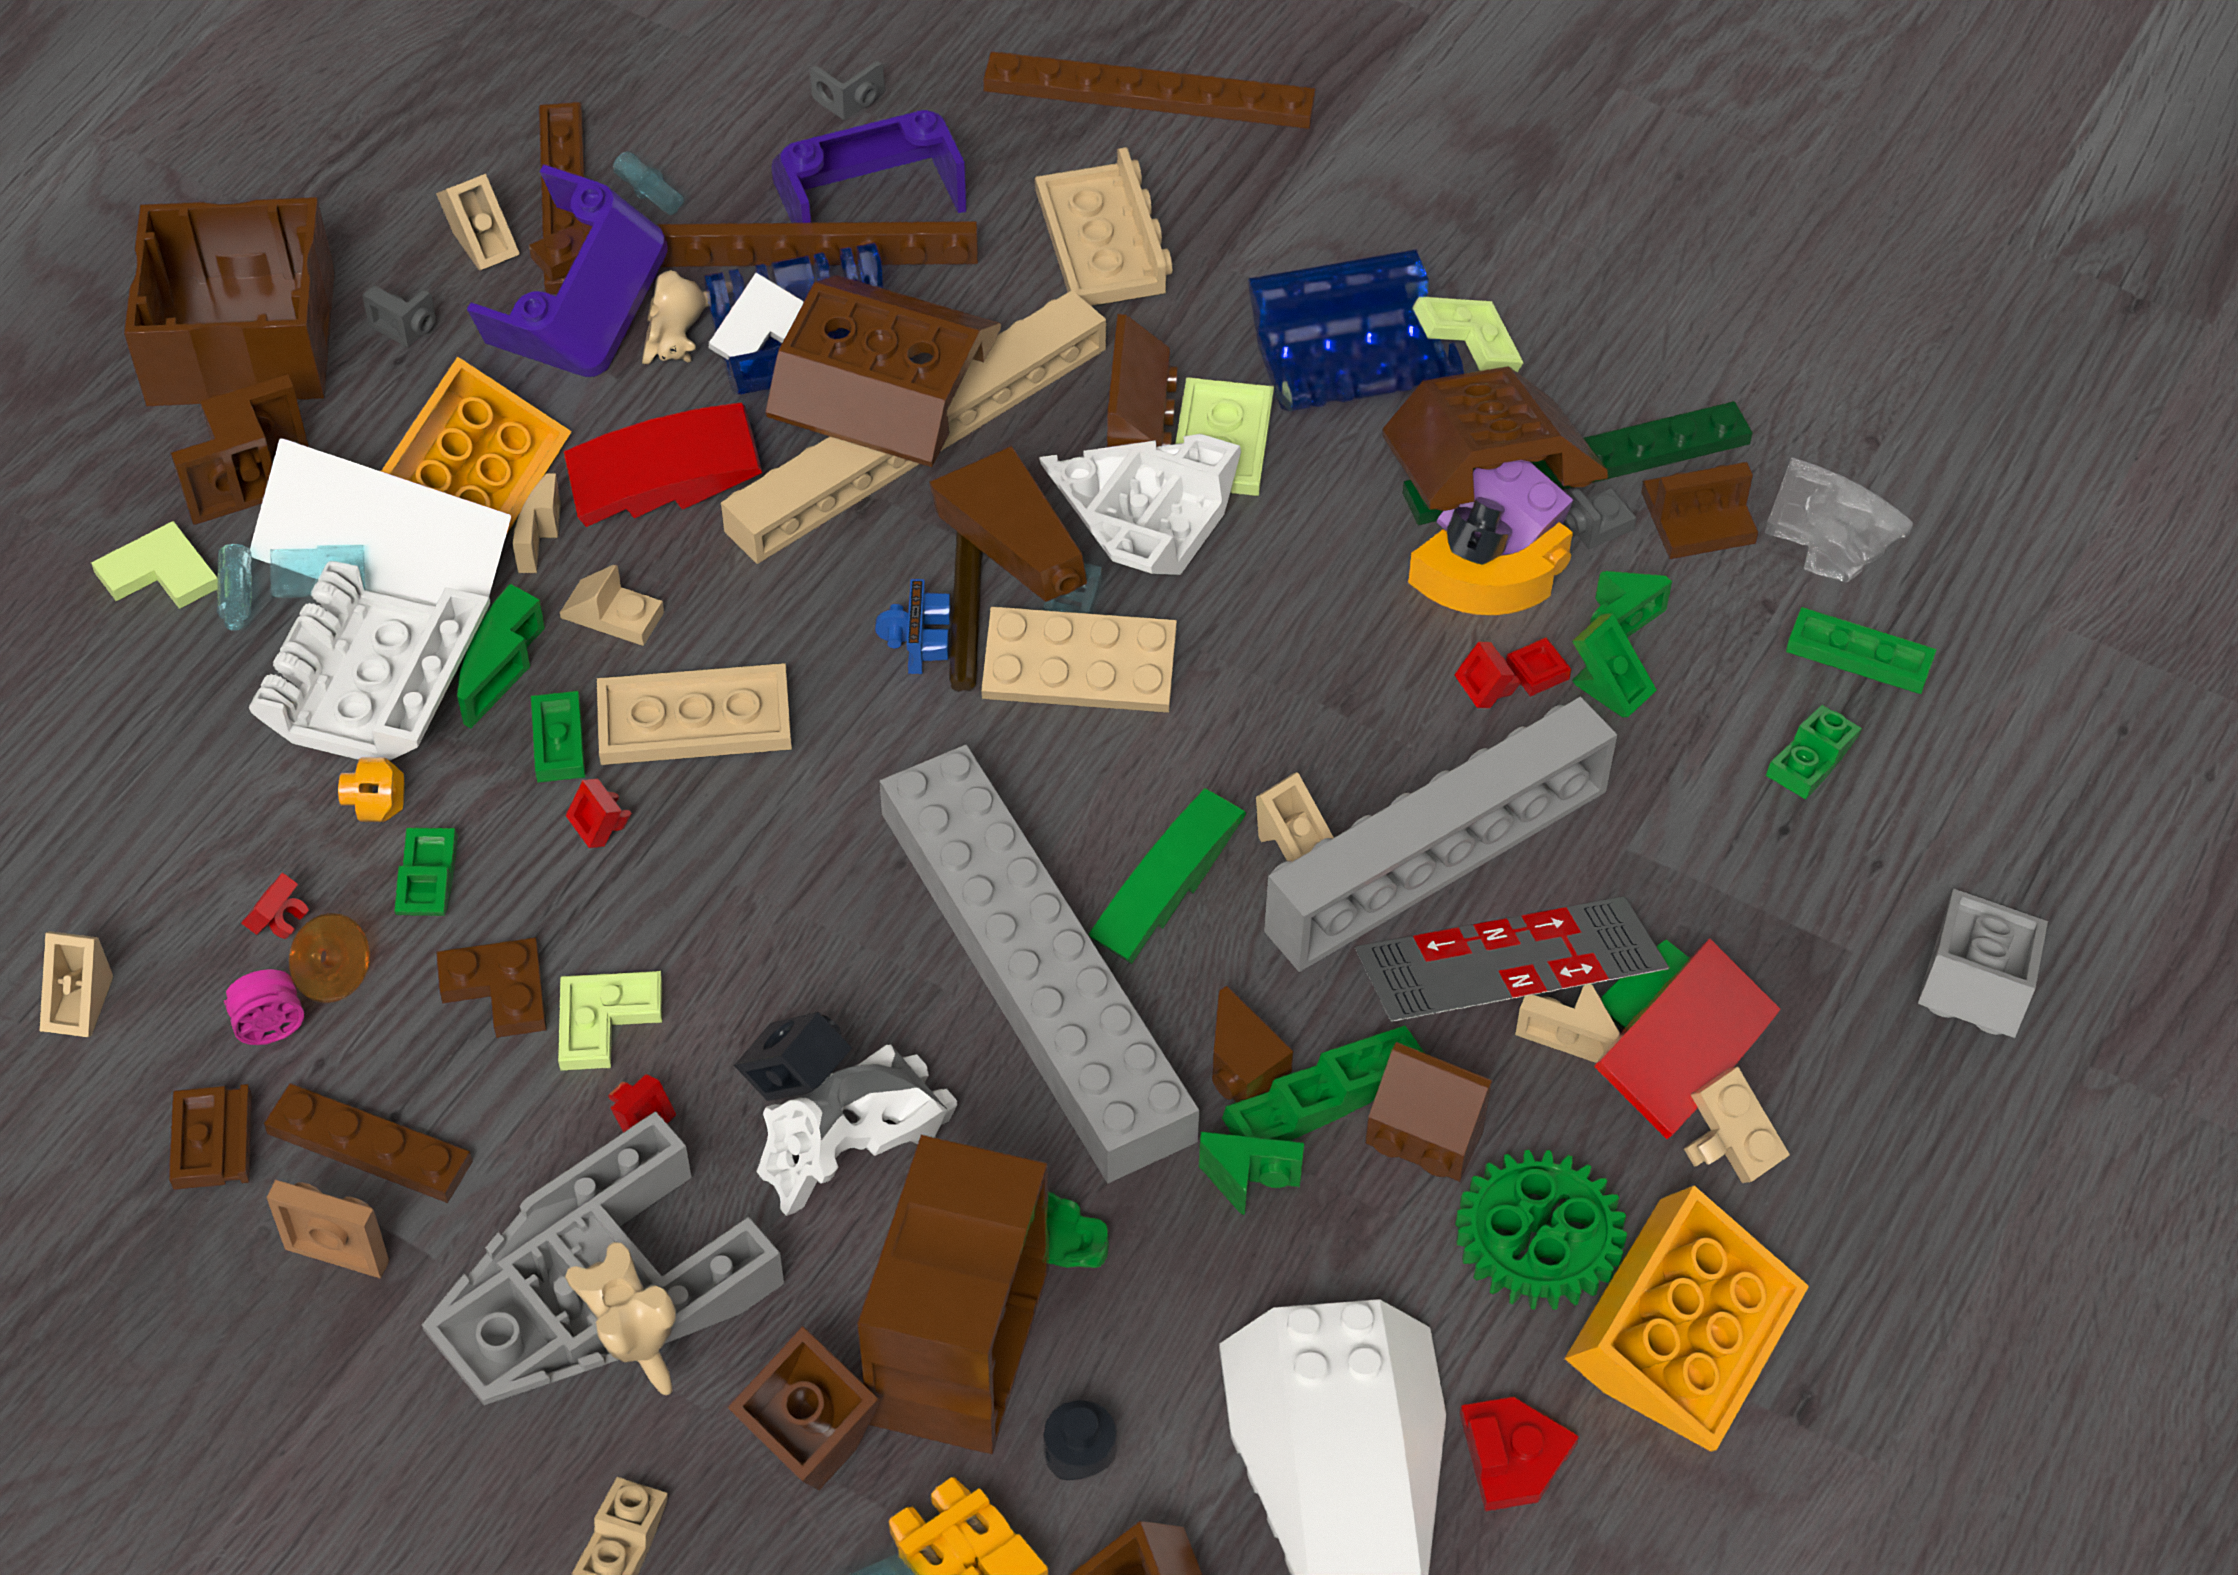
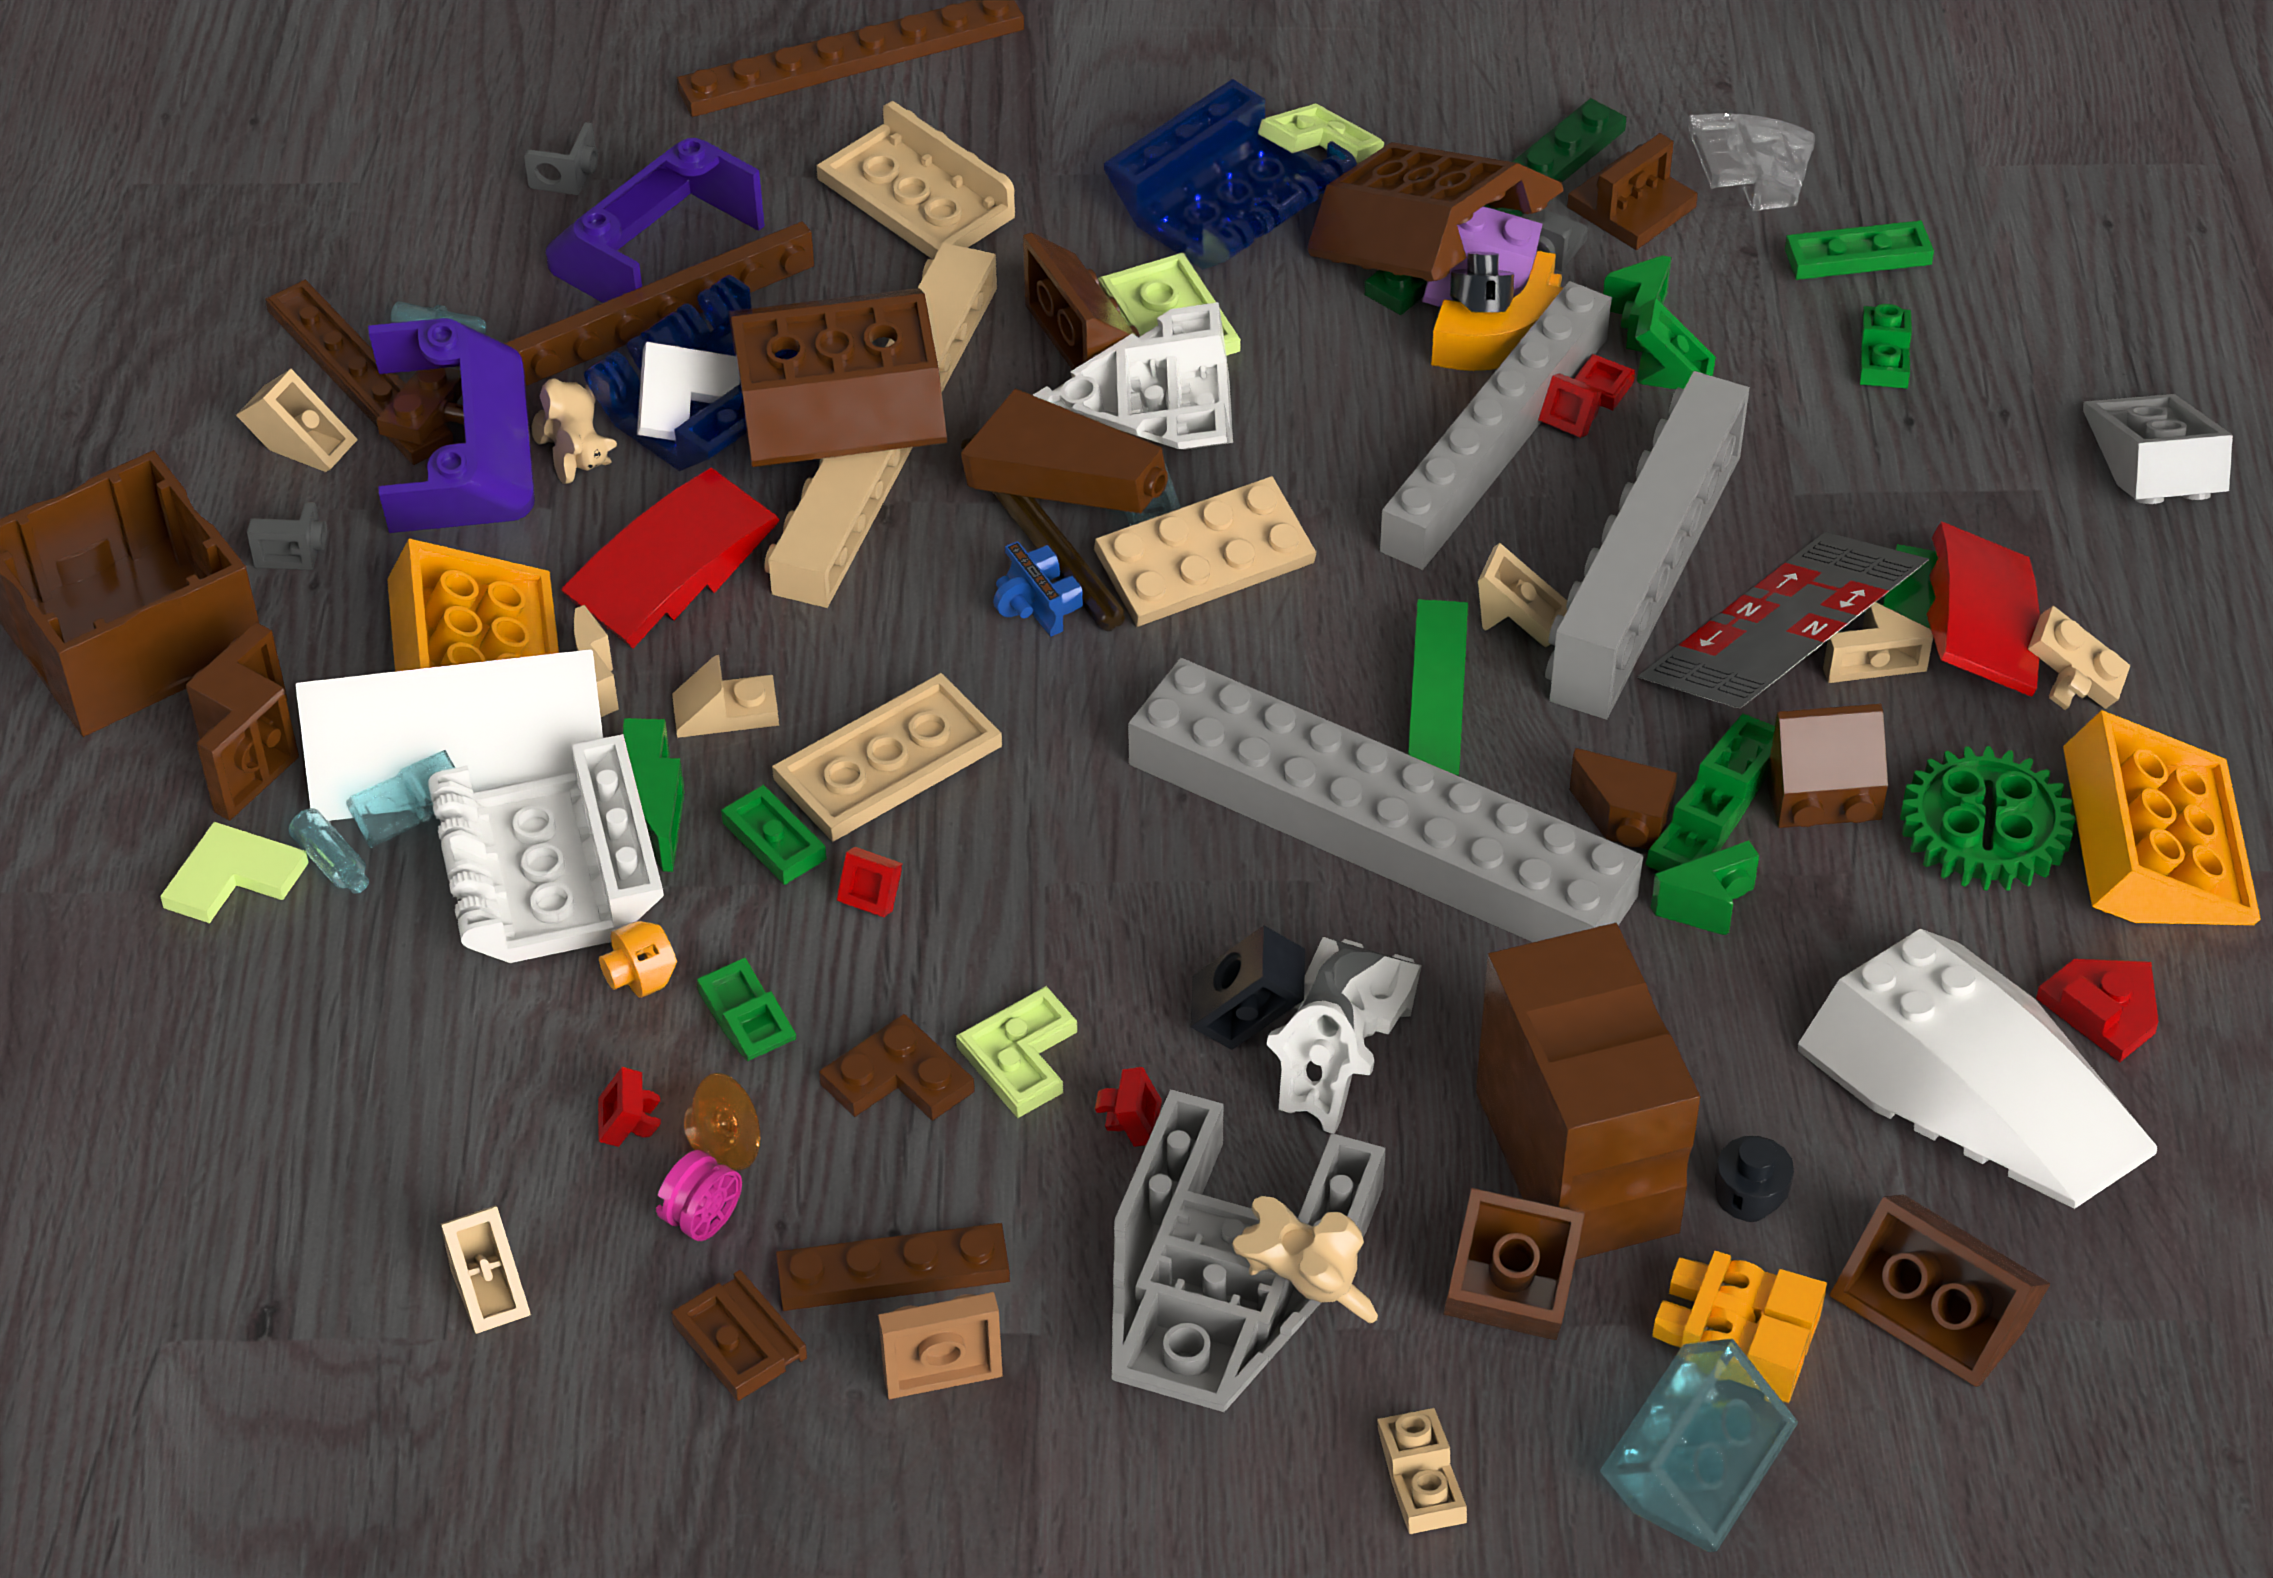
camera: 30 degrees left, 5 degrees down
none -> light grey brick [1380,281,1612,570]

